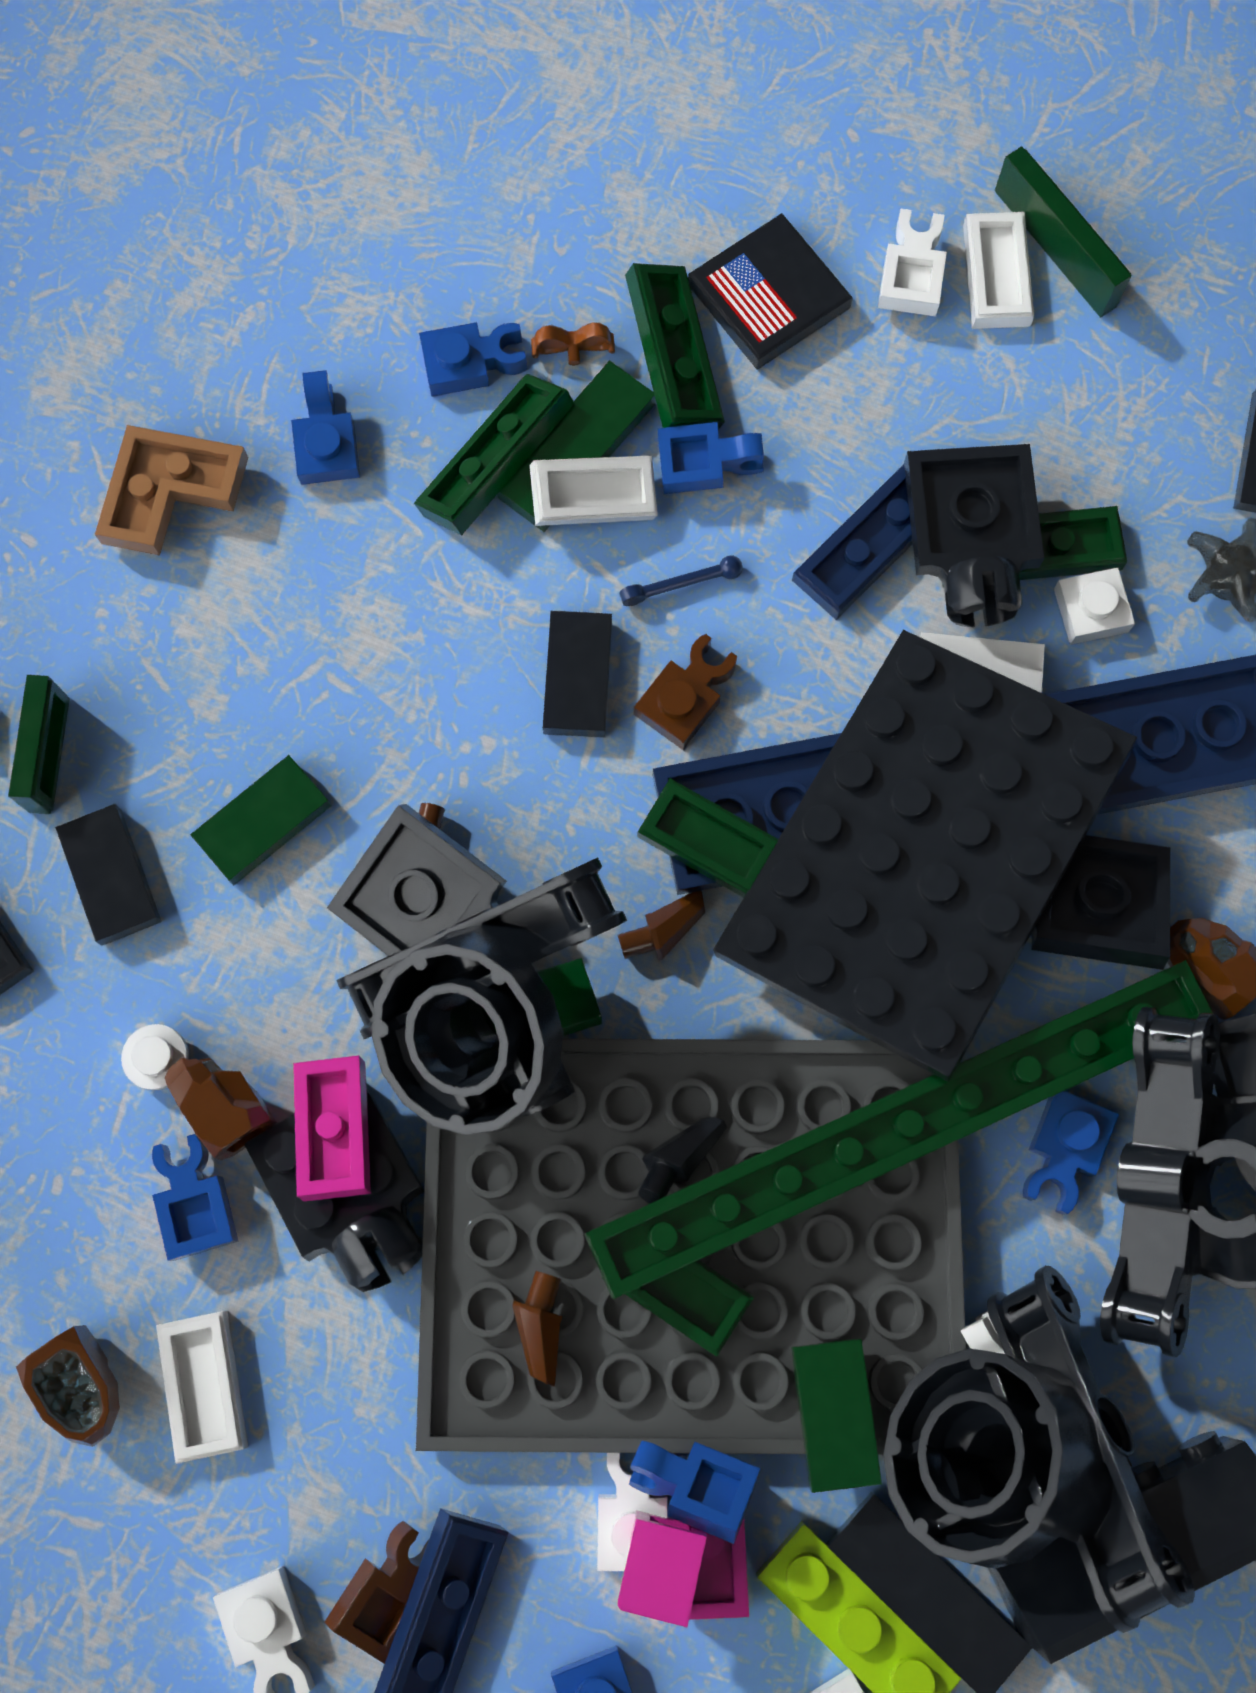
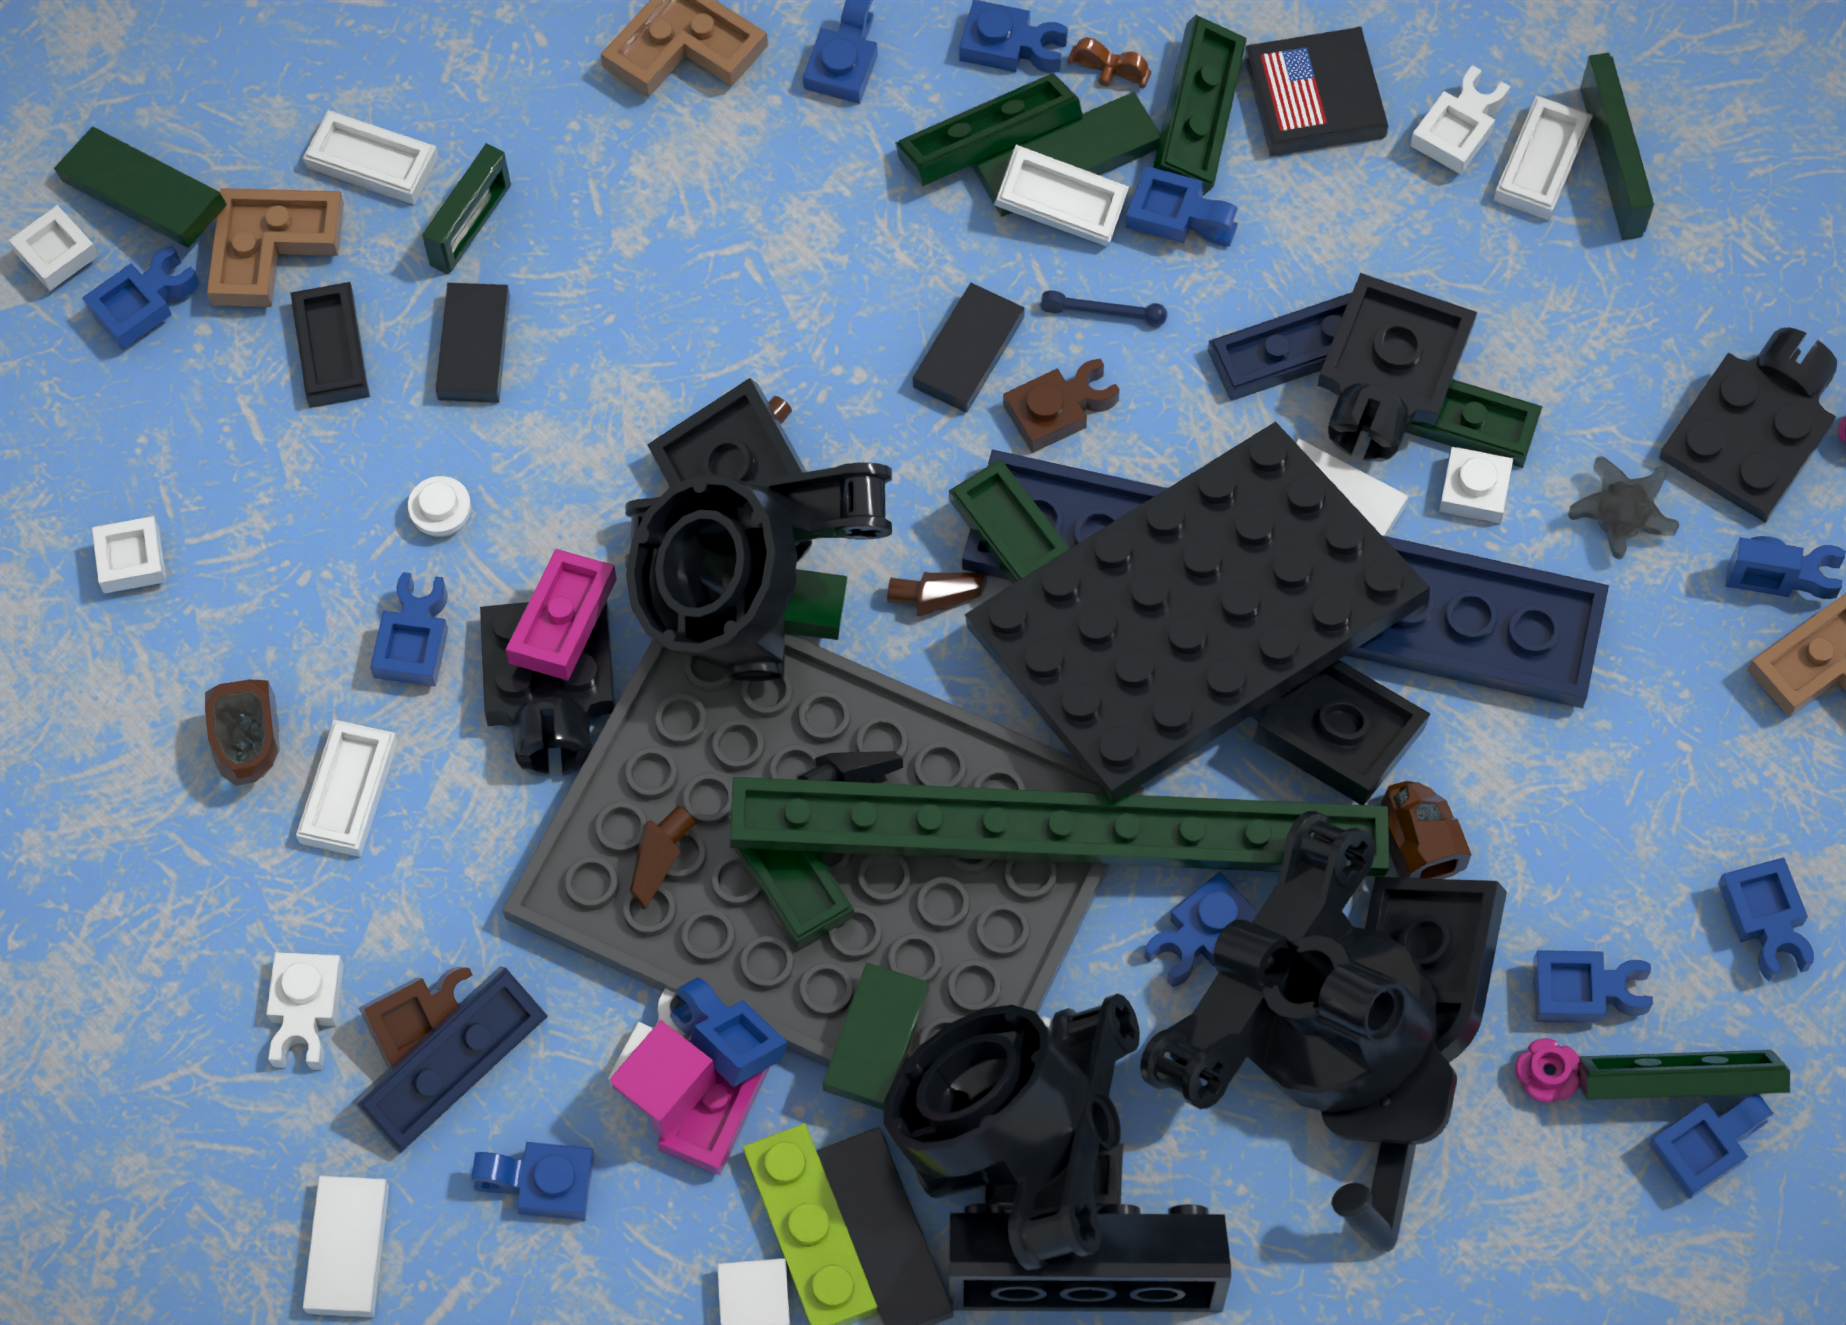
camera: 25 degrees right, 10 degrees down
reddish brown rock [164,1058,277,1160] -> none
dark green tile [190,755,332,886] -> none

